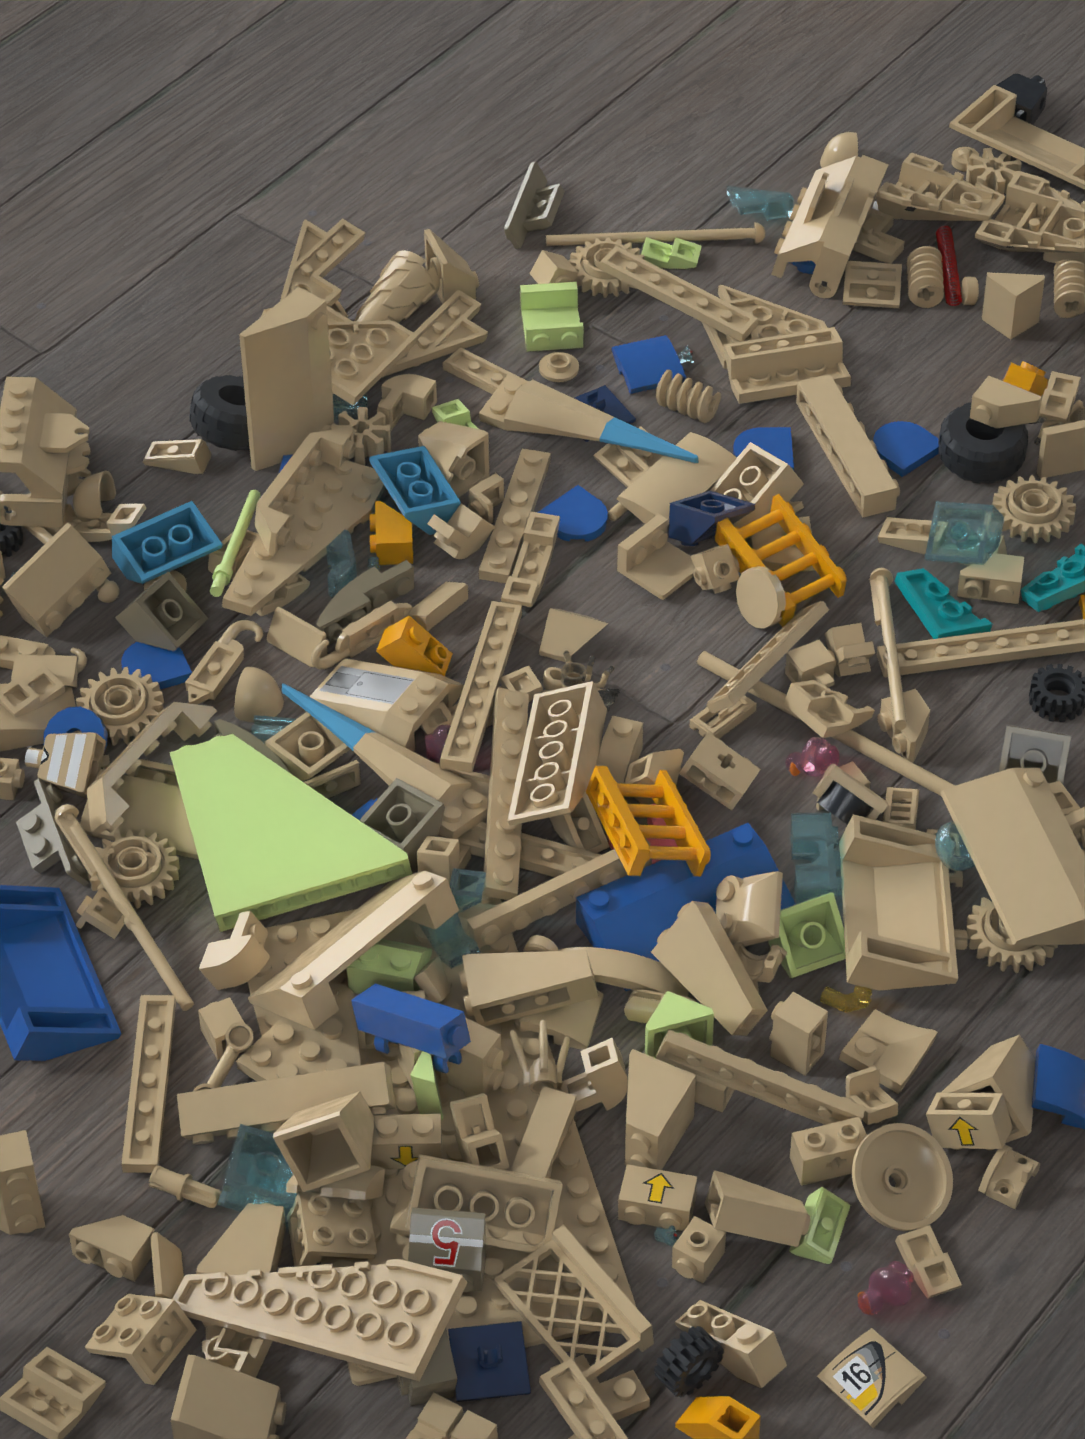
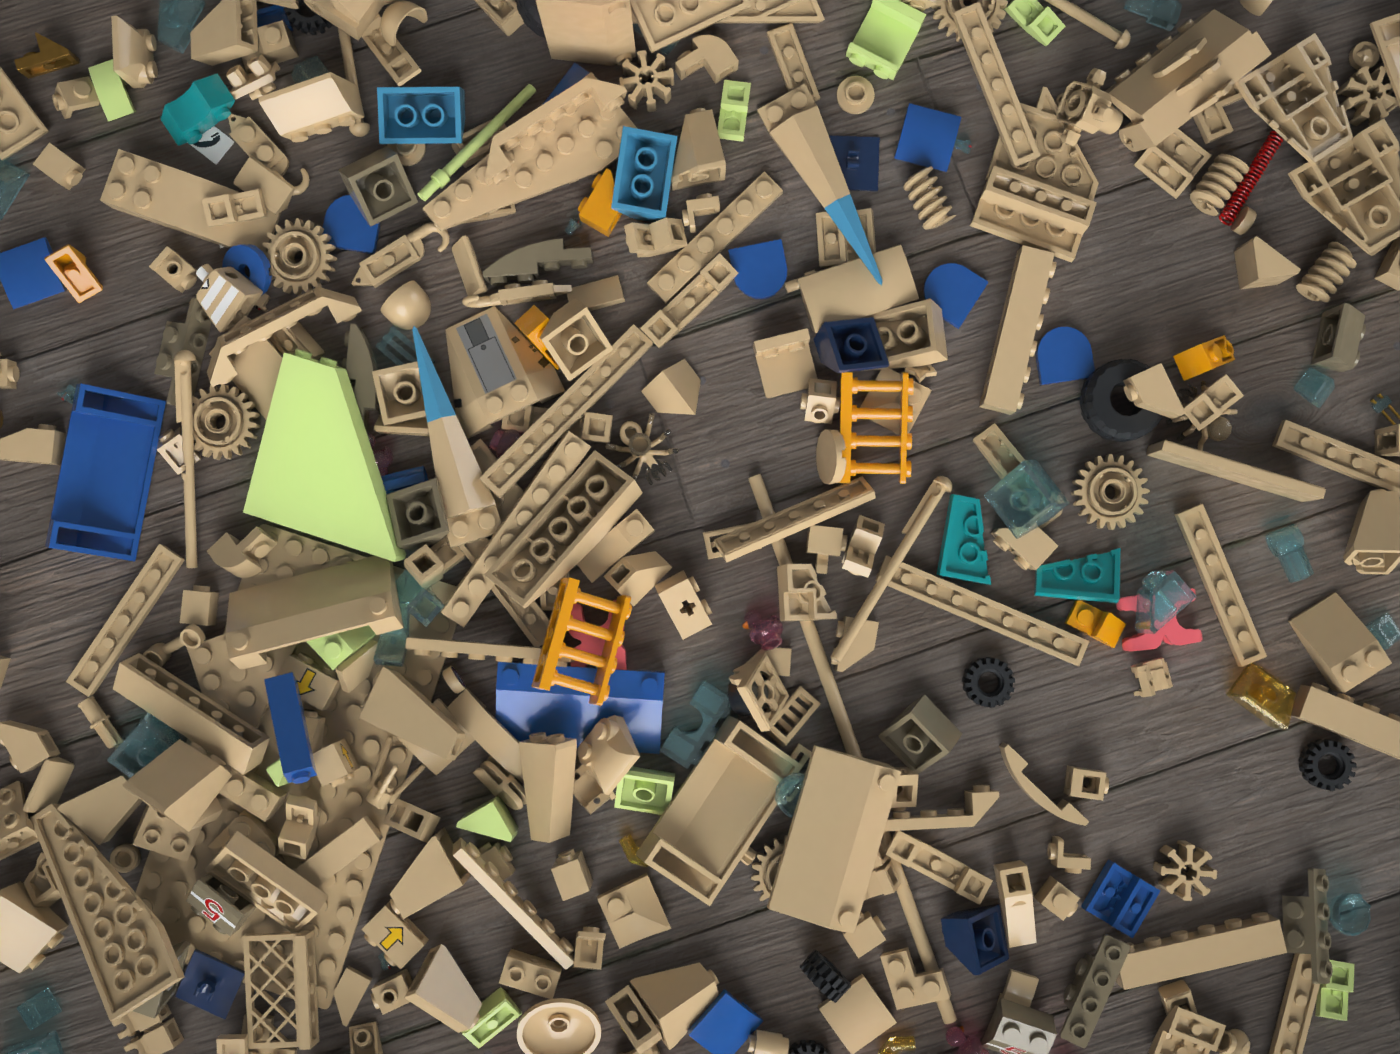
camera: 30 degrees right, 40 degrees up
clear light blue slope [326,529,357,598] -> none
none -> tan tile [333,966,373,1027]
none -> tan slope [540,297,613,381]
none -> tan piece [1055,68,1123,146]

